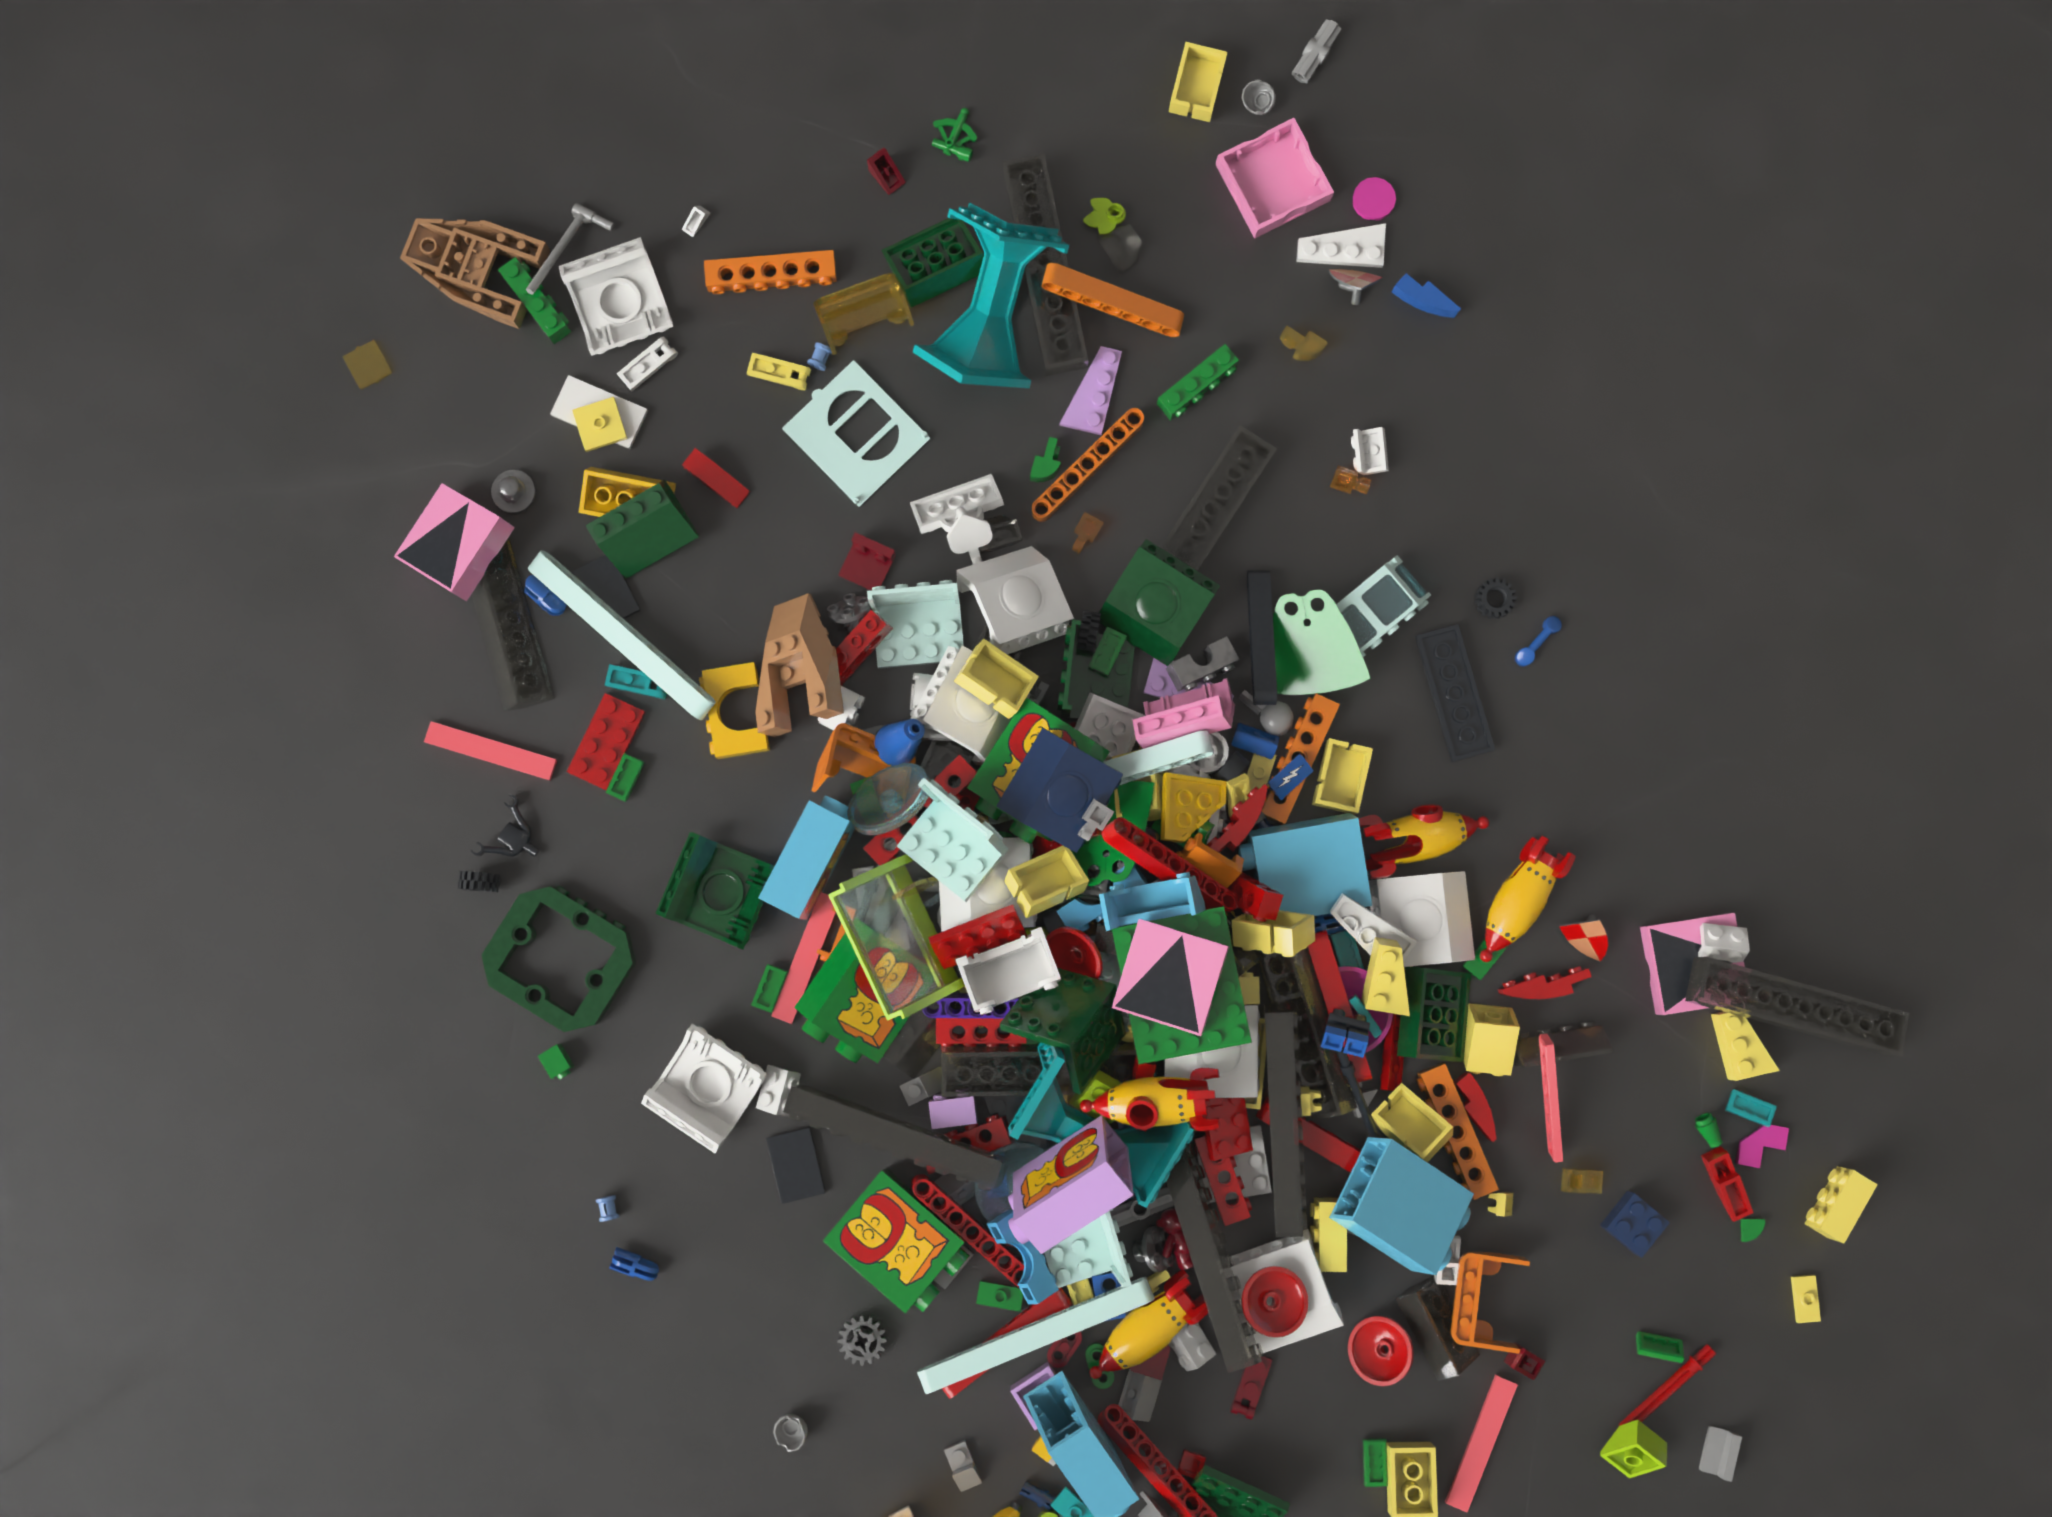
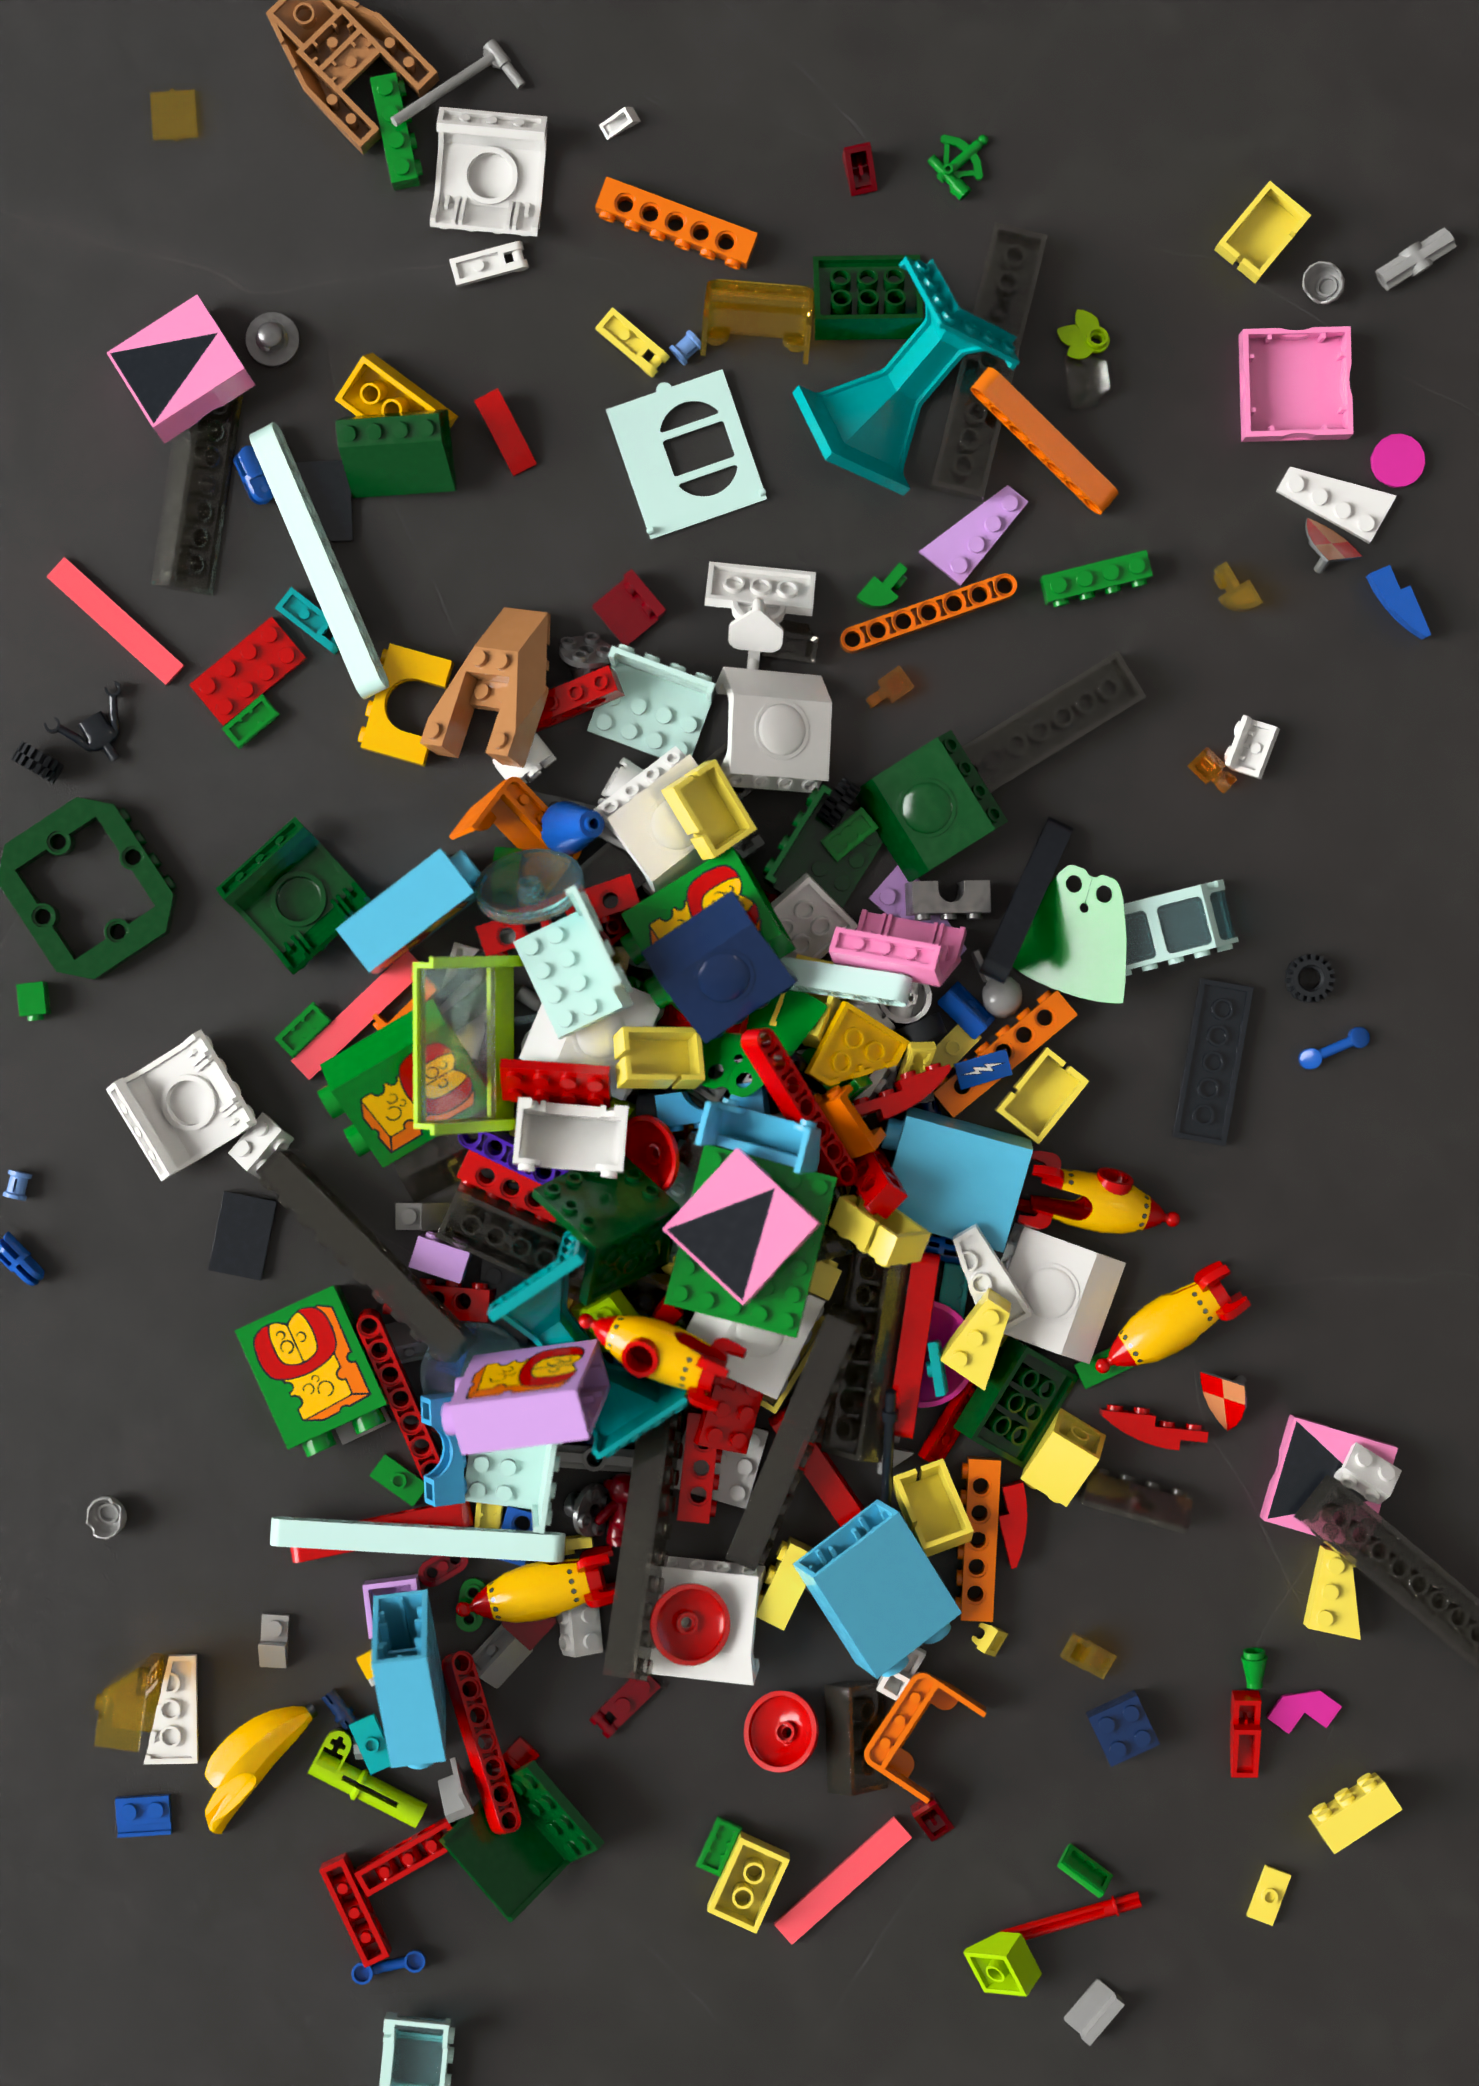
camera: 30 degrees right, 5 degrees up
white tile [550,375,648,449] -> none
light yellow plate [572,397,628,452] -> none
flat silver gear [837,1314,887,1366] -> none
clear yellow piece [891,877,939,900] -> none
light grey plate [1077,799,1114,841] -> none
light yellow tile [1300,1087,1322,1116] -> none
hips [1321,1008,1370,1058] -> none
coral tile [1539,1034,1563,1163] -> none
teal plate [1725,1089,1777,1127] -> none
green tile [1740,1218,1765,1242] -> none

